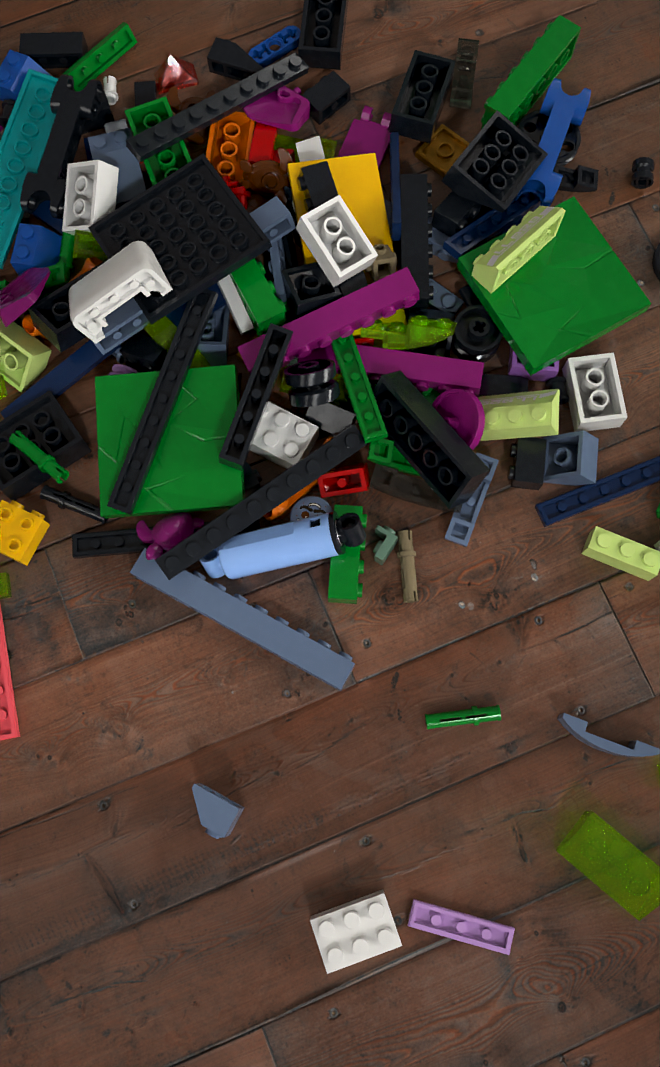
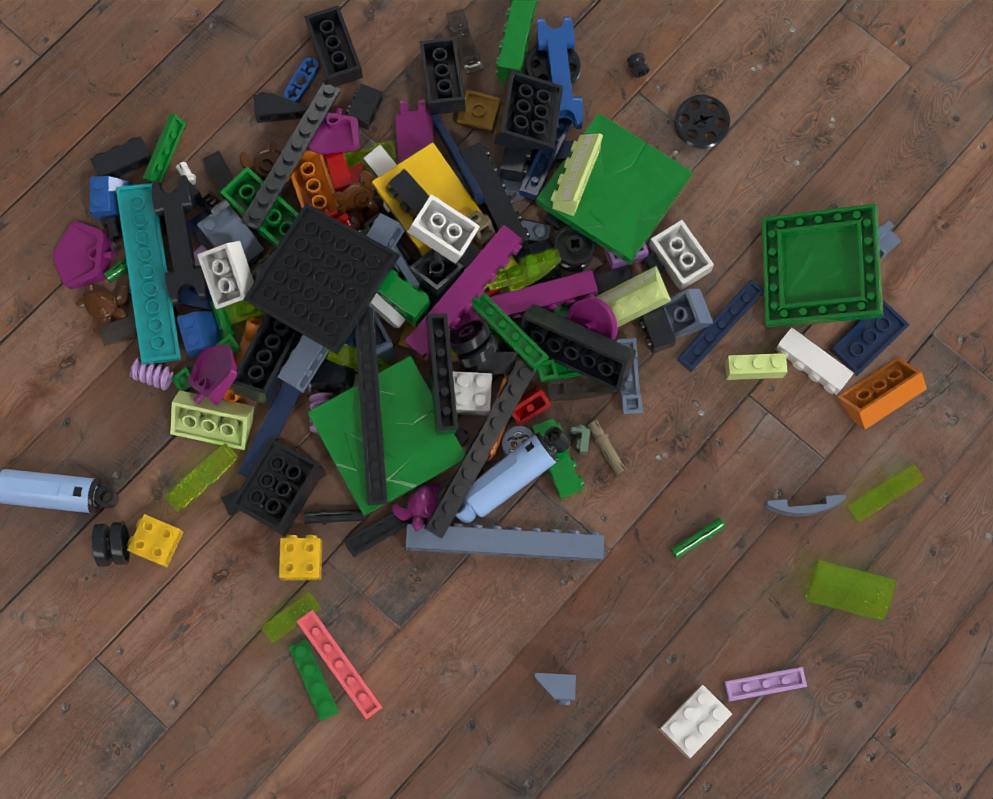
camera: 30 degrees left, 0 degrees up
green pin [9,431,69,484] -> none
white windscreen [68,241,173,344] -> none
clear red slope [154,55,199,94] -> none
black slope [553,165,599,192] -> none

